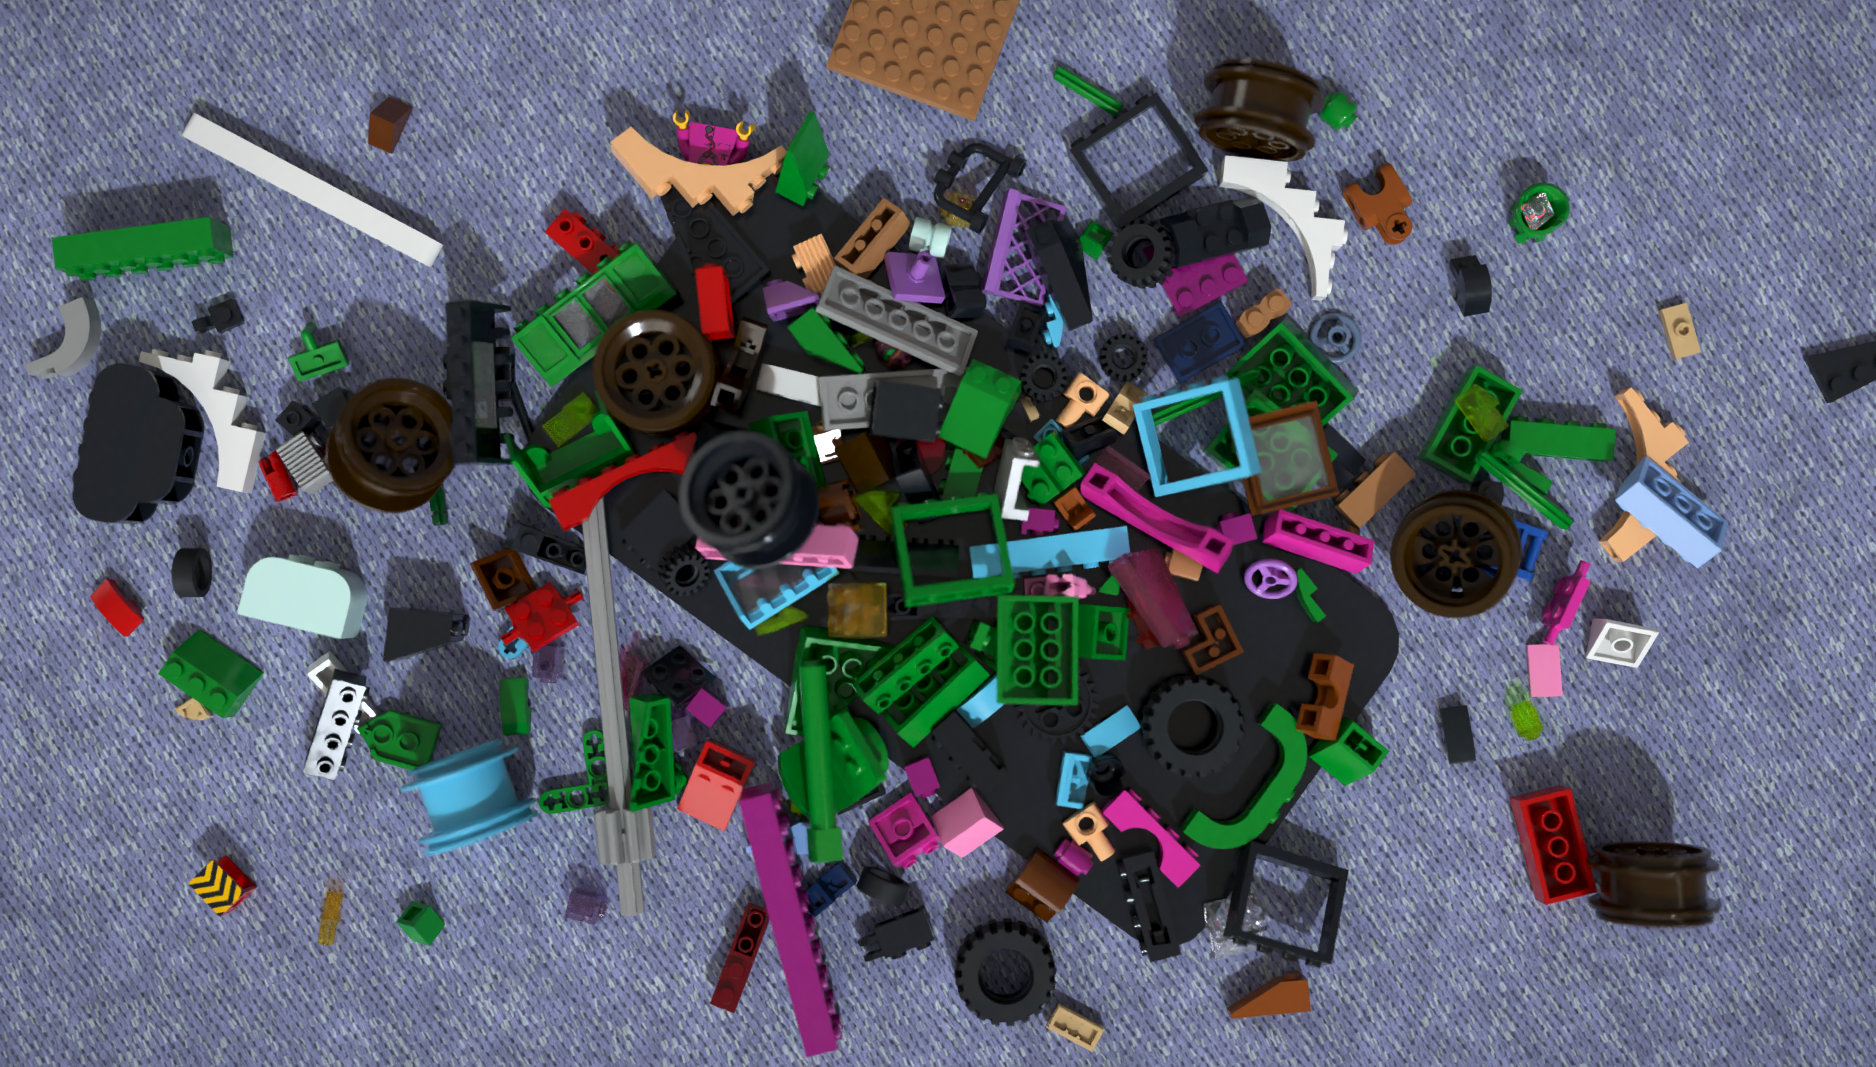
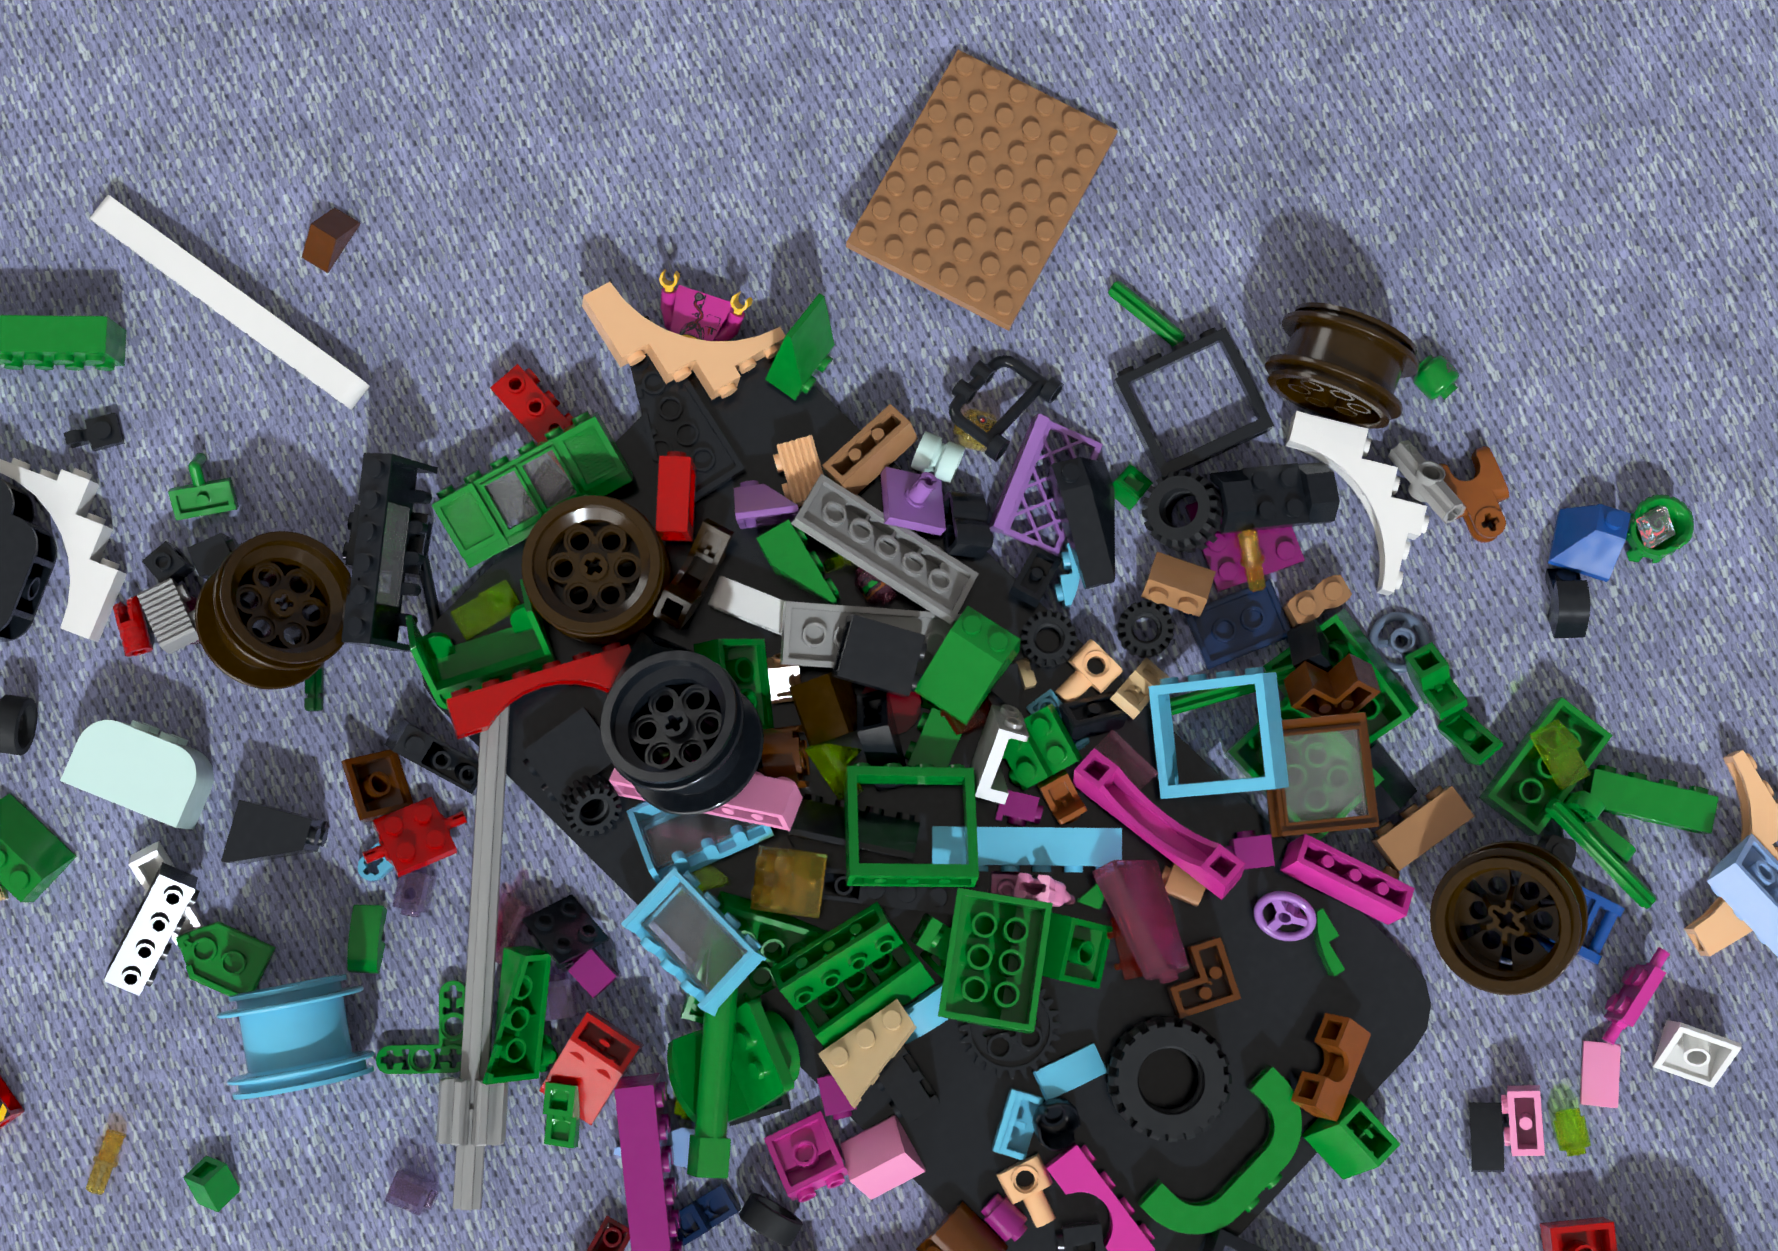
camera: 10 degrees right, 5 degrees down
none -> green slope [543,1081,580,1148]
none -> window [621,867,767,1016]
none -> tan wing [818,999,917,1109]
none -> medium nougat brick [1141,551,1216,617]
none -> clear yellow axle [1238,530,1266,592]
none -> reddish brown brick [1284,653,1381,717]
none -> black slope [1287,619,1337,672]
none -> light grey piece [1388,440,1466,524]
none -> green brick [1405,642,1468,720]
none -> green slope [1437,709,1503,765]
none -> bright pink brick [1501,1085,1545,1156]
none -> blue slope [1548,504,1631,582]

